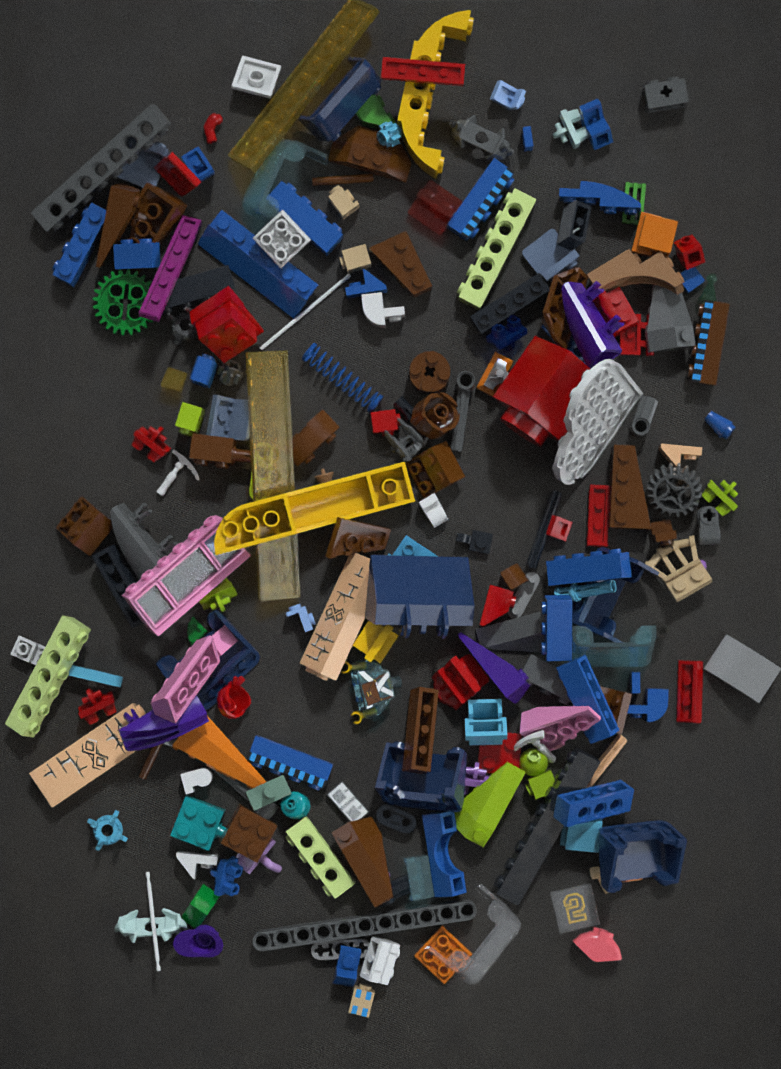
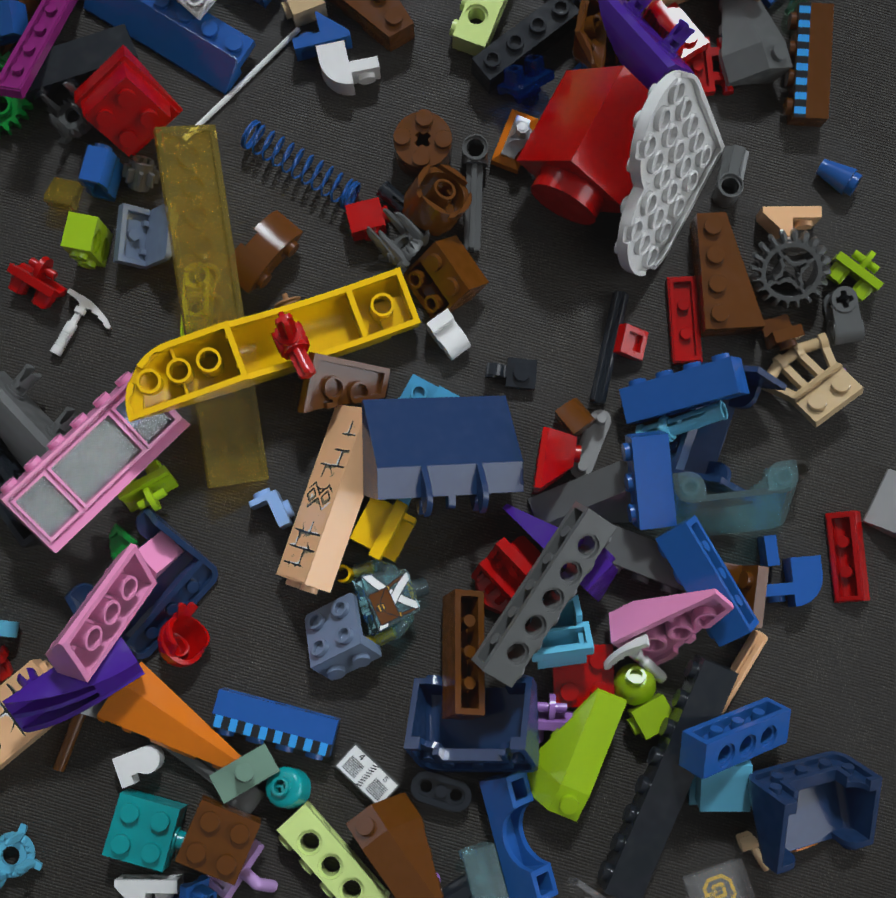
camera: 10 degrees left, 5 degrees down
reddish brown brick [189,433,255,469] -> none
none -> red axle [271,311,316,379]
none -> sand blue bracket [305,593,382,681]
none -> dark grey brick [471,501,617,688]

